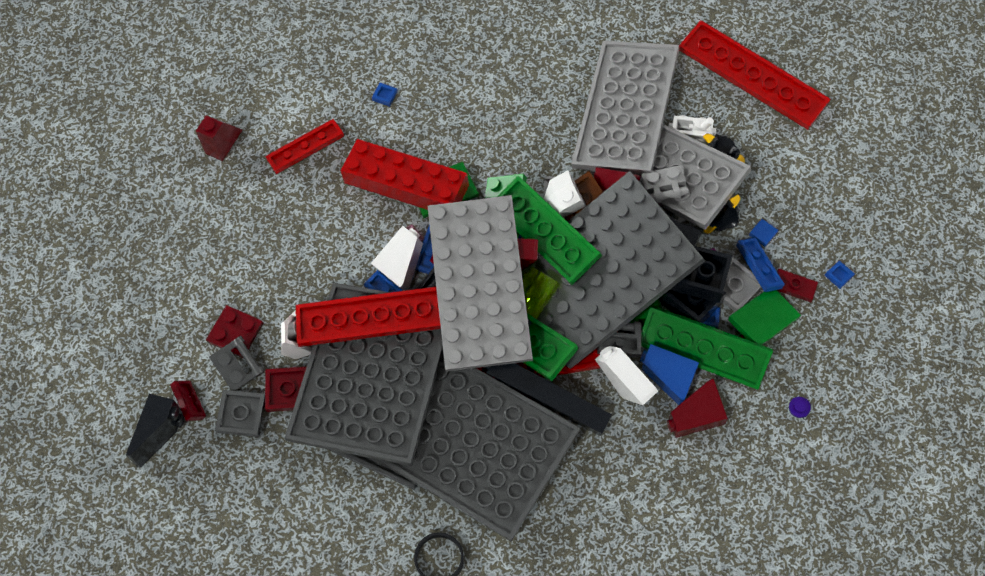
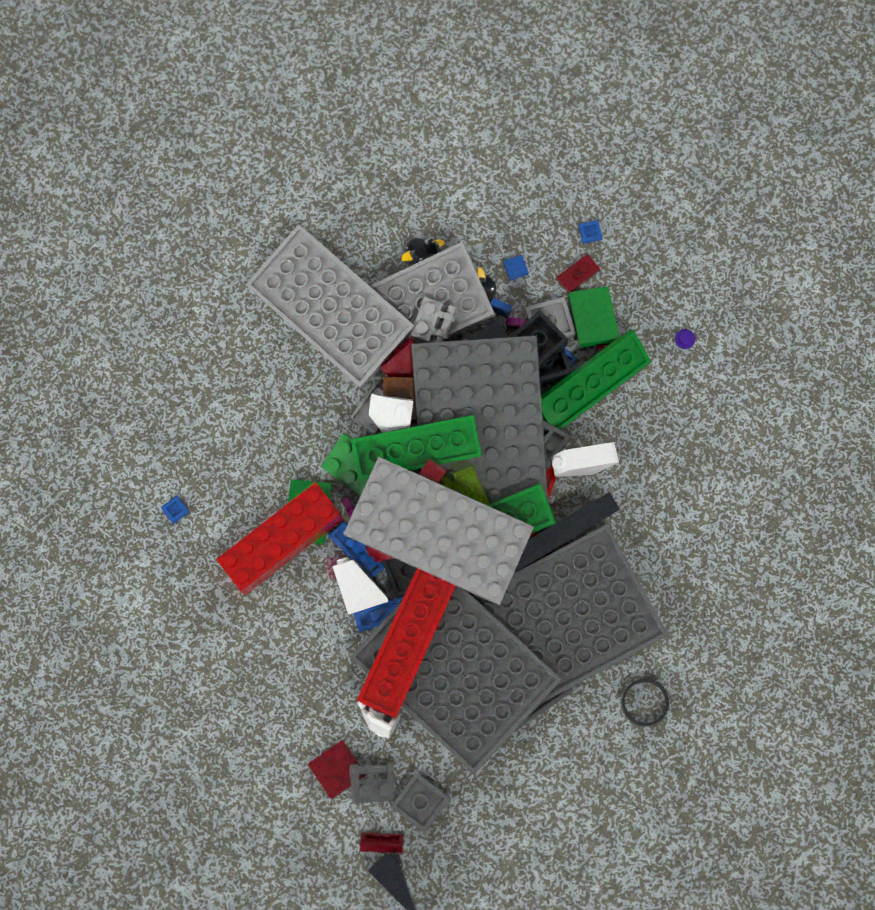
camera: 60 degrees left, 10 degrees up
dark red slope [196,115,242,161] -> none
red plate [265,119,344,174] -> none
dark red plate [265,366,307,412] -> none
blue slope [640,344,699,405] -> none
dark red slope [667,379,728,438] -> none
white brick [668,115,716,144] -> none
red plate [679,20,831,130] -> none
blue tile [736,237,785,292] -> none
none -> blue tile [491,298,512,318]

